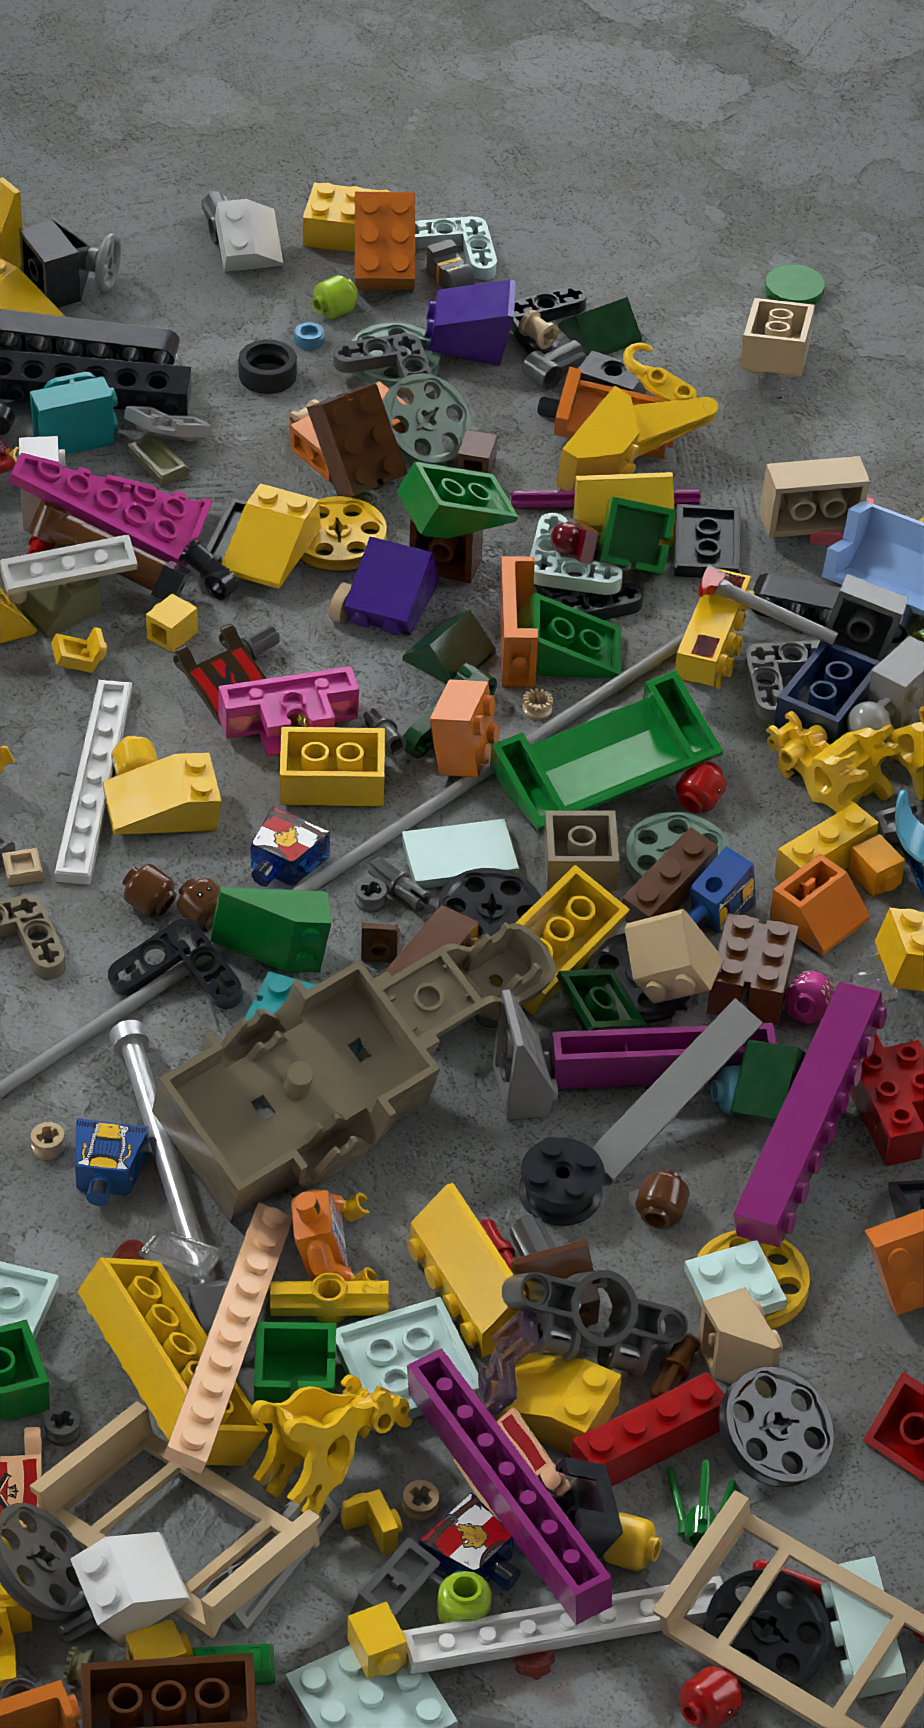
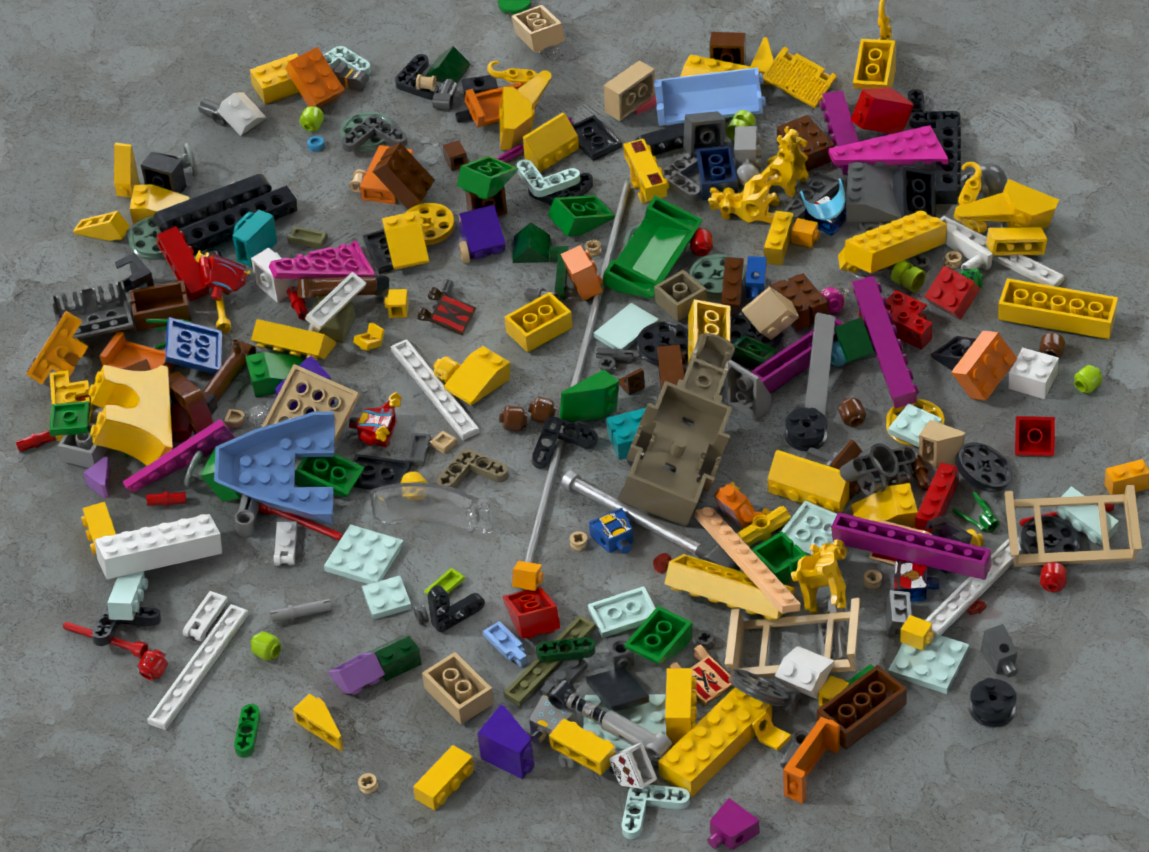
camera: 30 degrees left, 0 degrees up
olive bush [63,1645,95,1687] -> none
light grey plate [124,406,212,442] -> none
clear tile [138,1227,224,1280] -> none
black connector [179,538,239,600] -> none
dark pink piece [218,666,359,757] -> none
black tyre [238,339,297,394] -> none
torso [251,806,330,887] -> none
yellow bracket [341,1489,403,1556] -> none
sand green wedge [383,373,471,466] -> none
dark purple slope [424,280,516,365] -> none
lime head [437,1571,492,1624] -> none
plate [478,1308,539,1418] -> none
orange panel [499,556,538,687] -> none
dark red tile [551,518,598,564] -> none
green piece [596,497,677,576] -> none
light grey piece [698,565,838,645] -> none
orange slope [770,854,870,956] -> none

